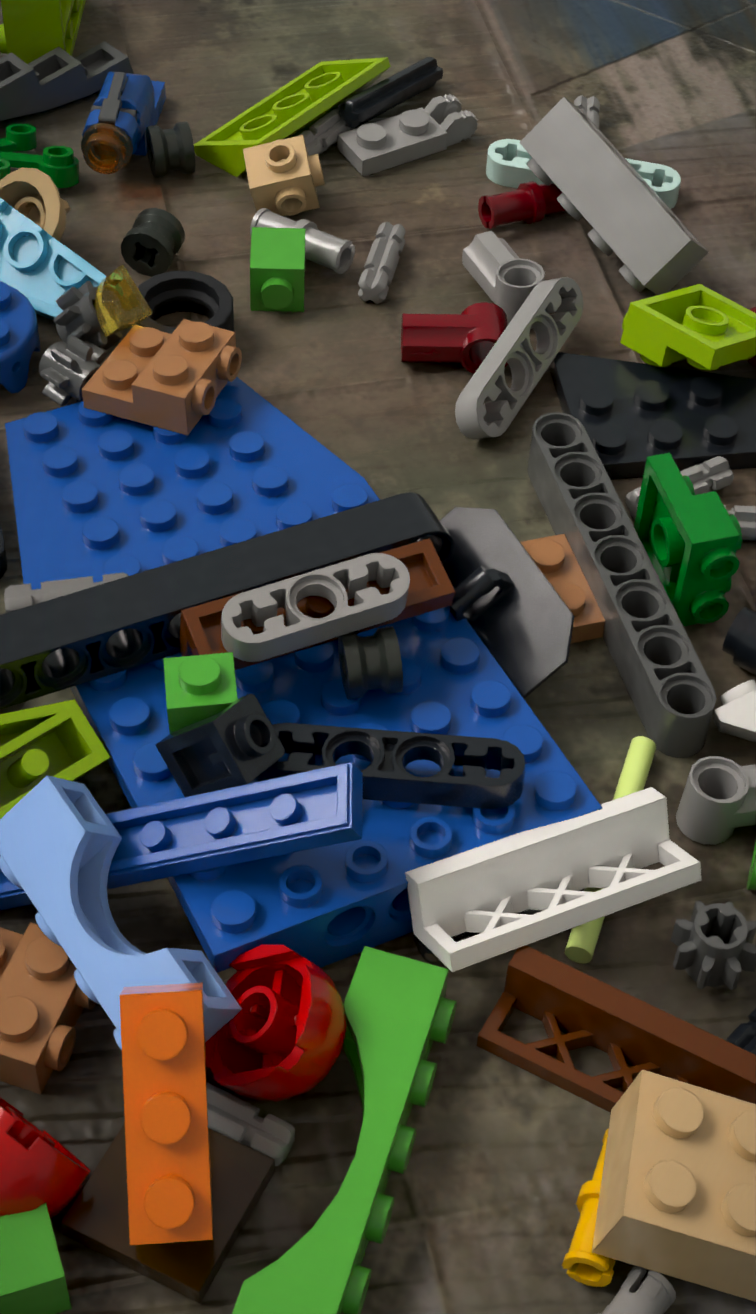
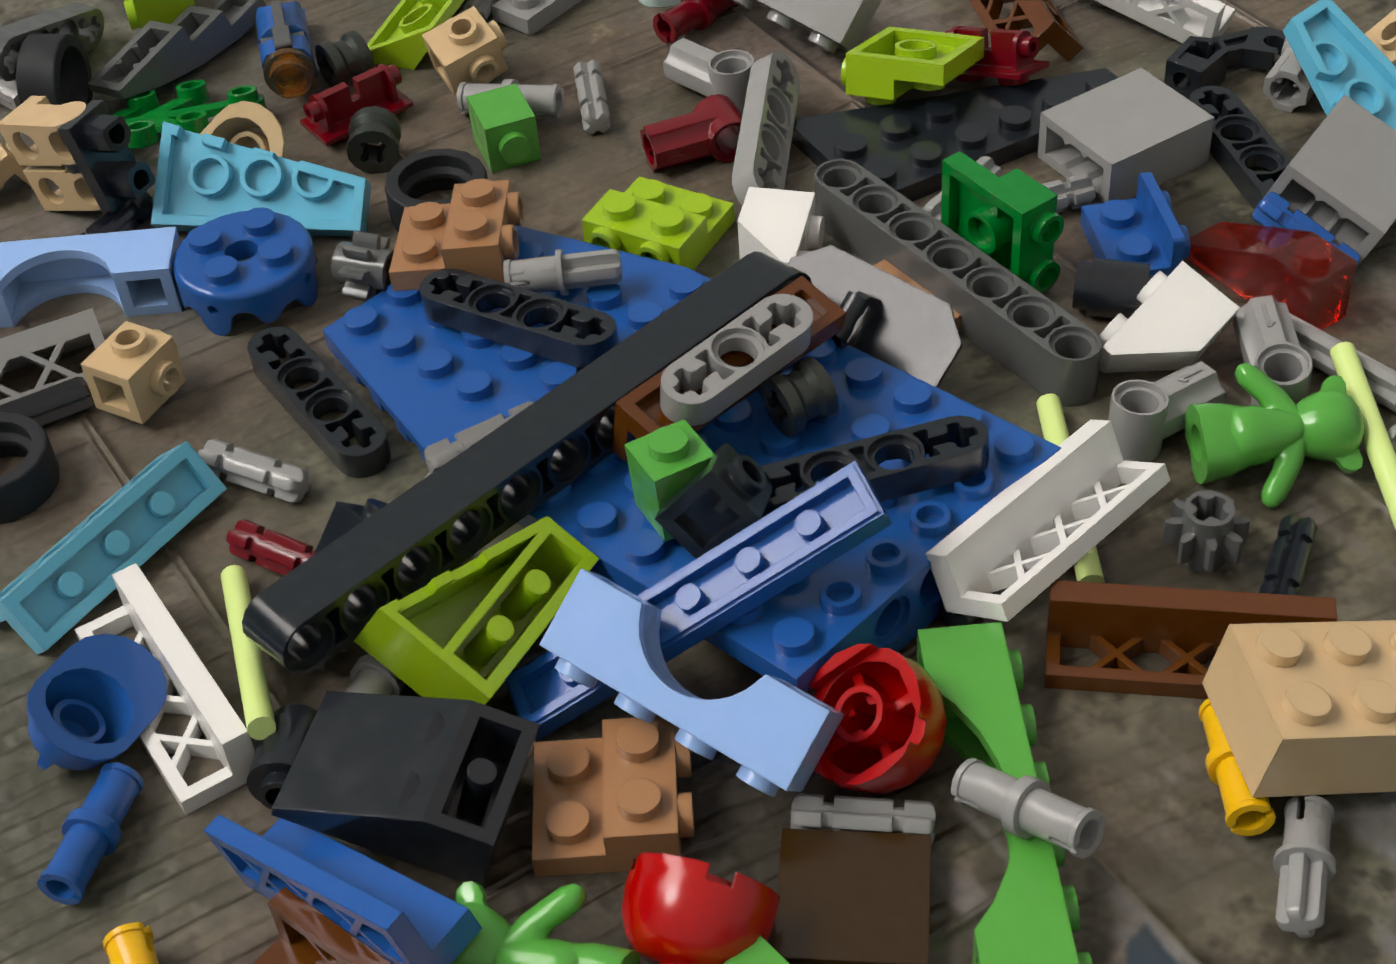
camera: 15 degrees left, 5 degrees down
dark grey gear [53,281,125,350] -> none
clear yellow tile [95,265,152,337] -> none
orange arch [120,983,213,1245] -> none
none -> dark red hinge [300,63,414,147]
none -> black beam [419,269,620,368]
none -> light grey axle [503,249,623,296]
none -> lime plate [582,176,735,271]
none -> white slope [737,187,825,264]
none -> light grey pin [951,758,1105,859]

